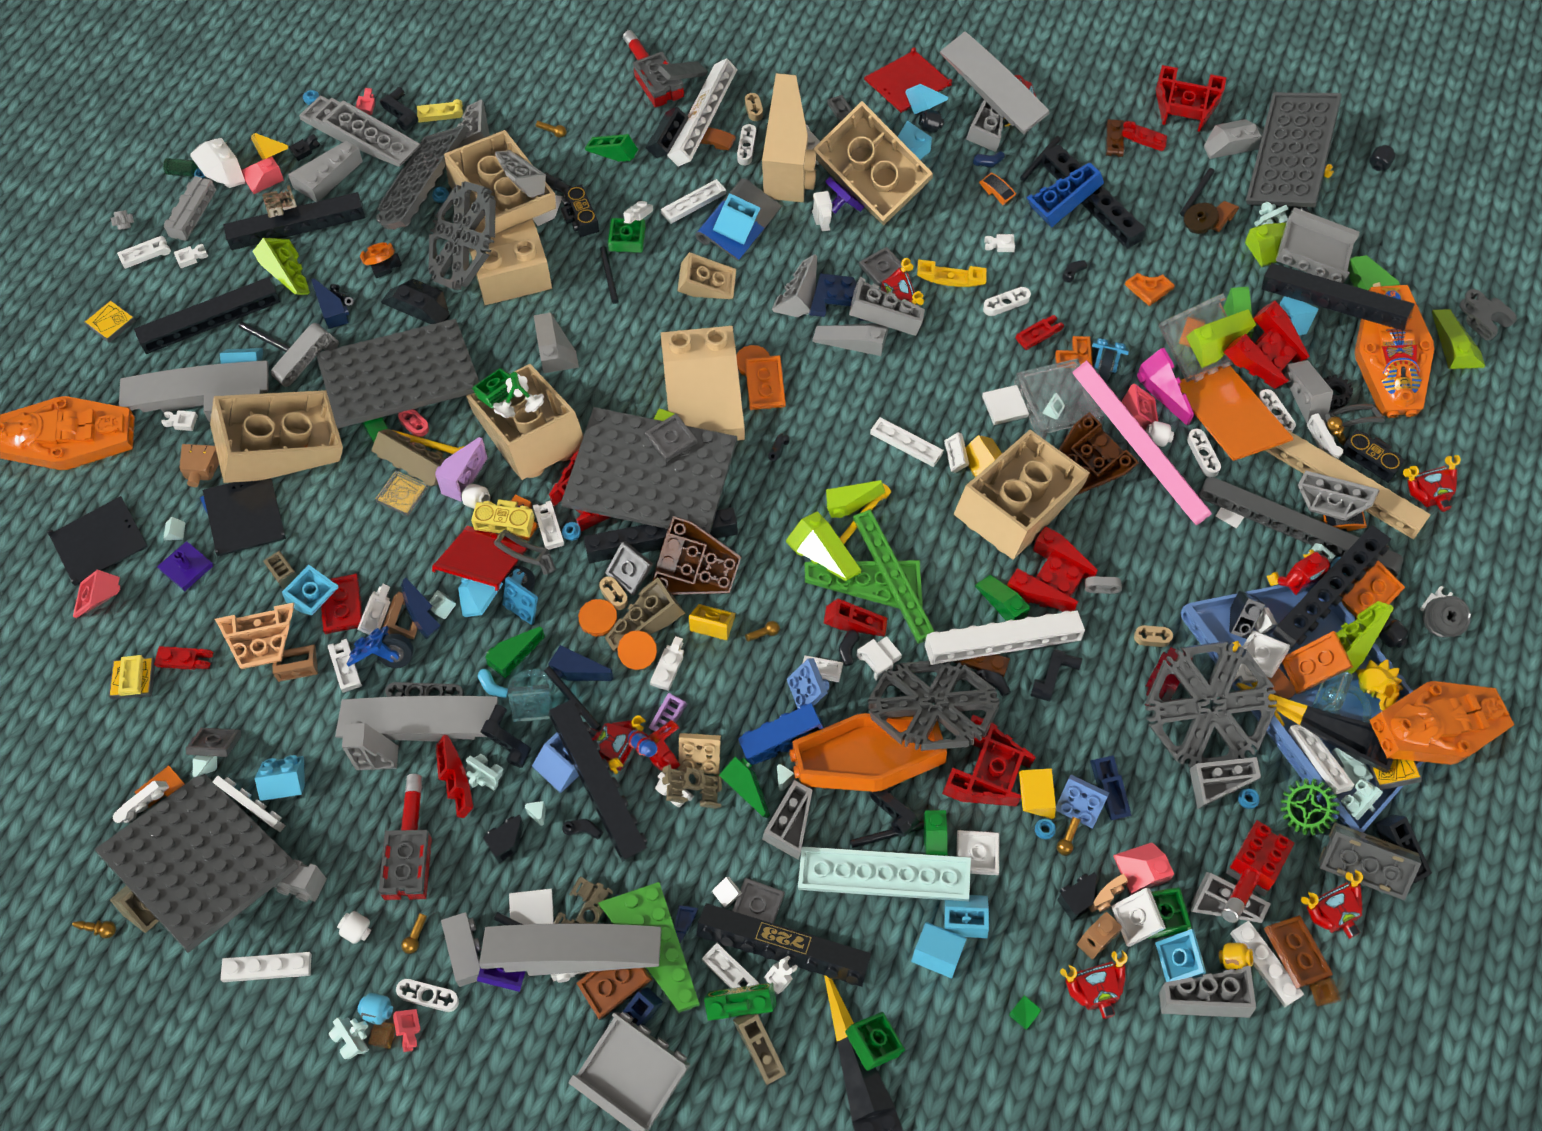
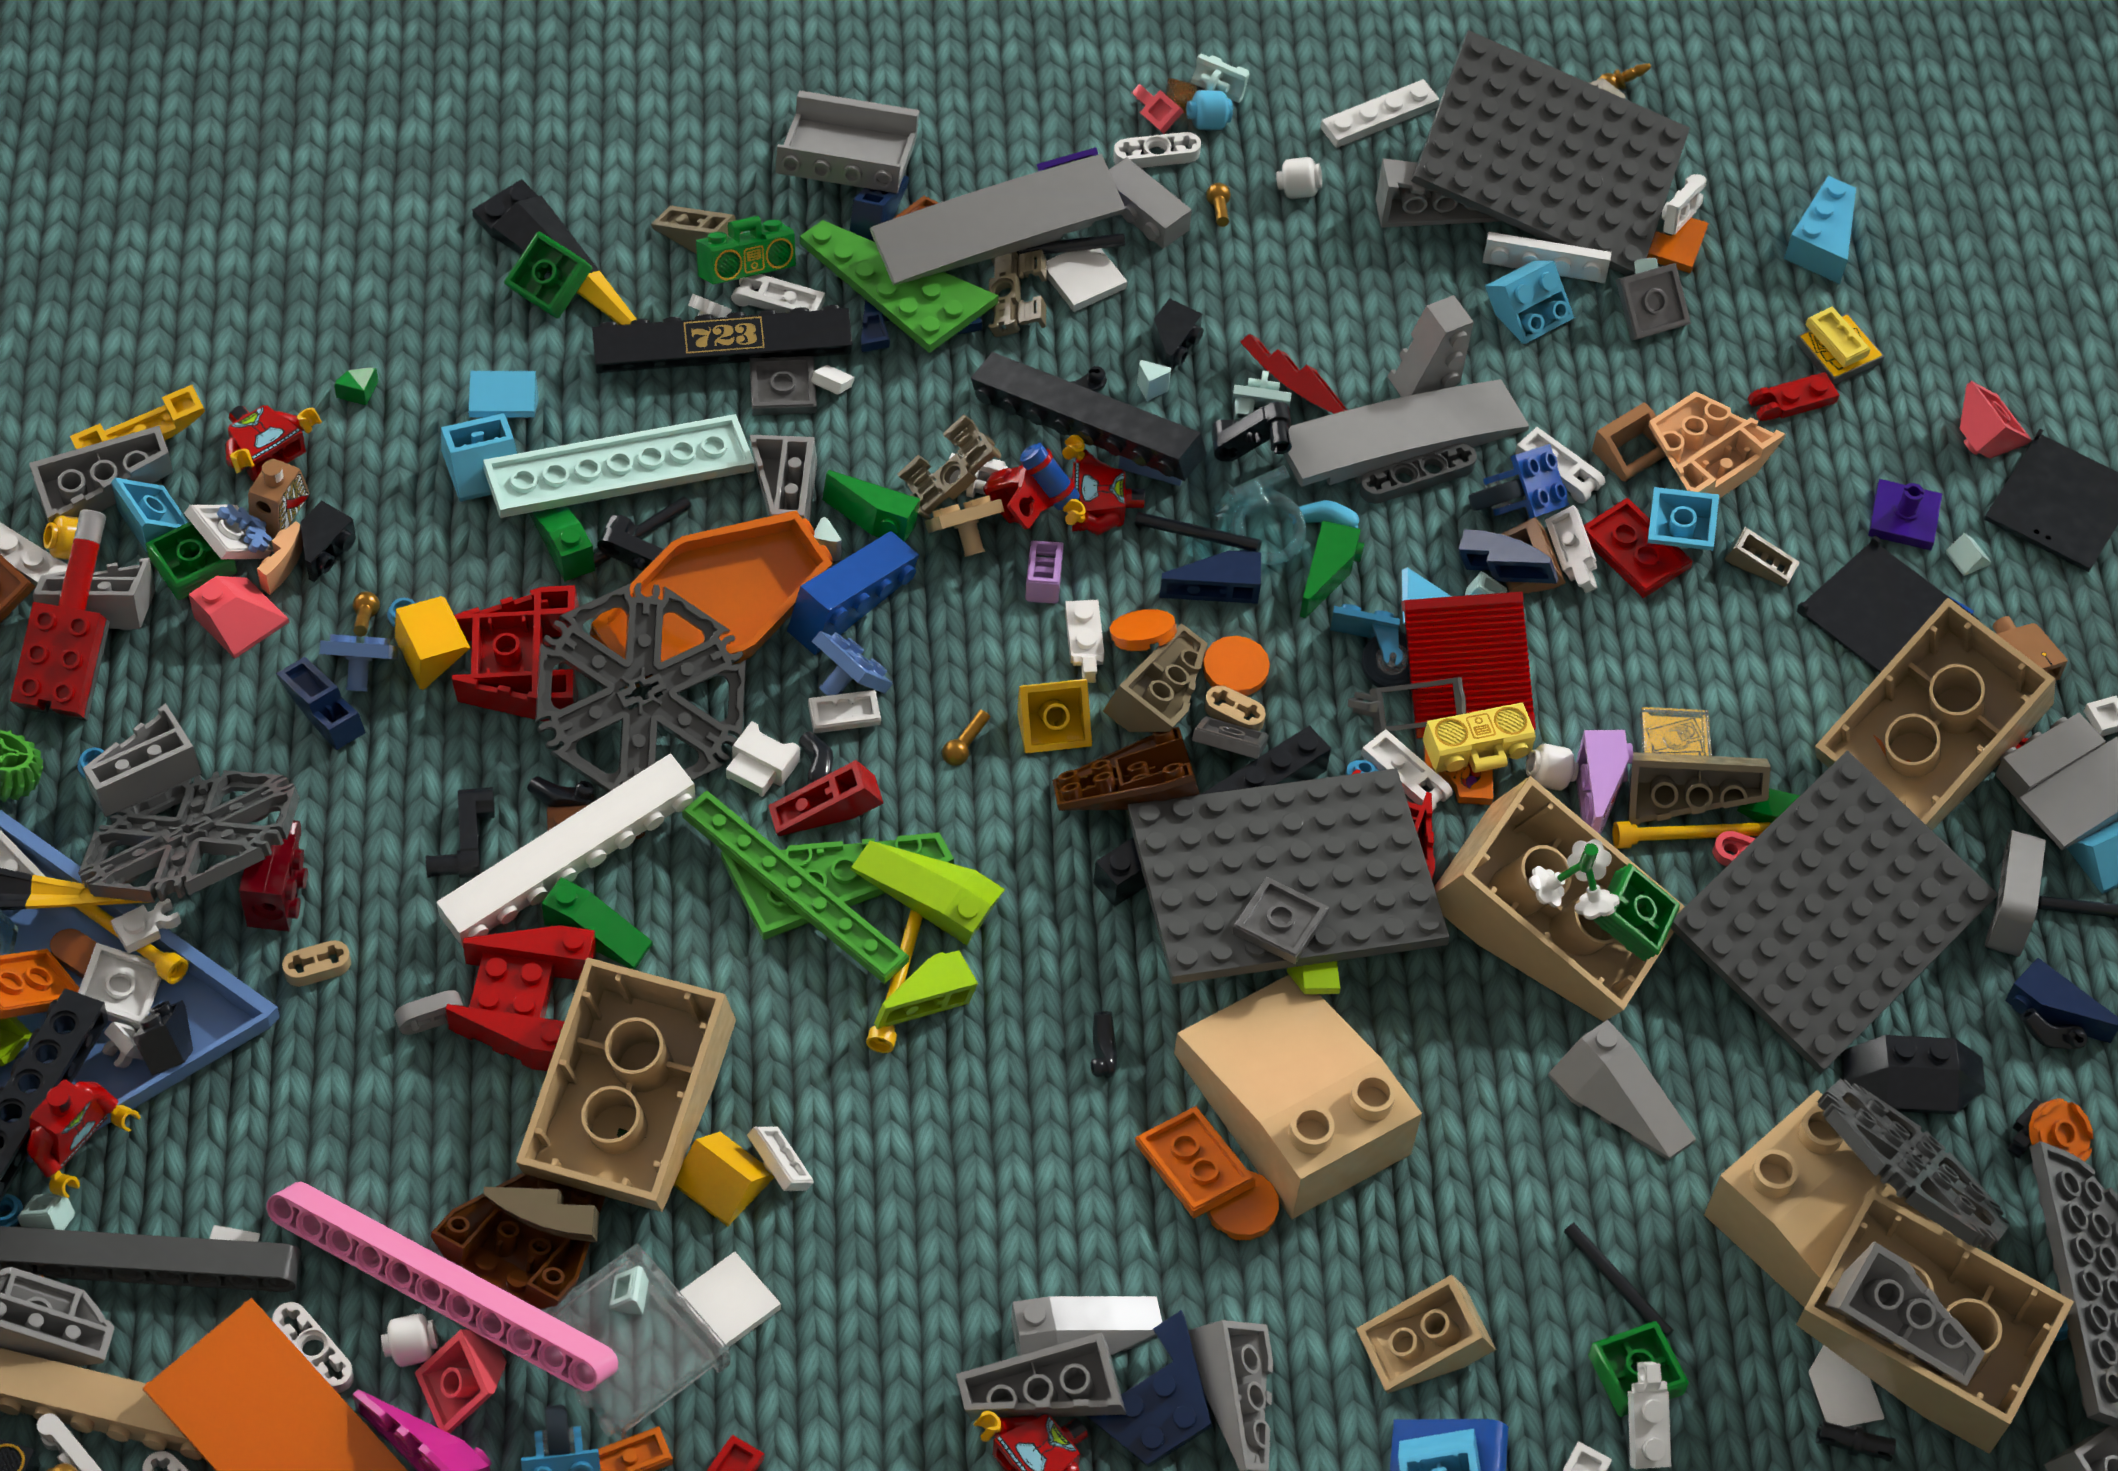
camera: 150 degrees right, 5 degrees down
dark grey piece [379,774,432,900] -> none
black piece [560,184,599,237] -> none
white plate [870,417,943,467] -> none
white tile [956,830,999,875] -> none
none -> yellow slope [70,385,205,449]
none -> medium blue animal [217,504,272,553]
none -> dark tan slope [483,1187,600,1242]
none -> medium azure wedge [1784,176,1856,284]

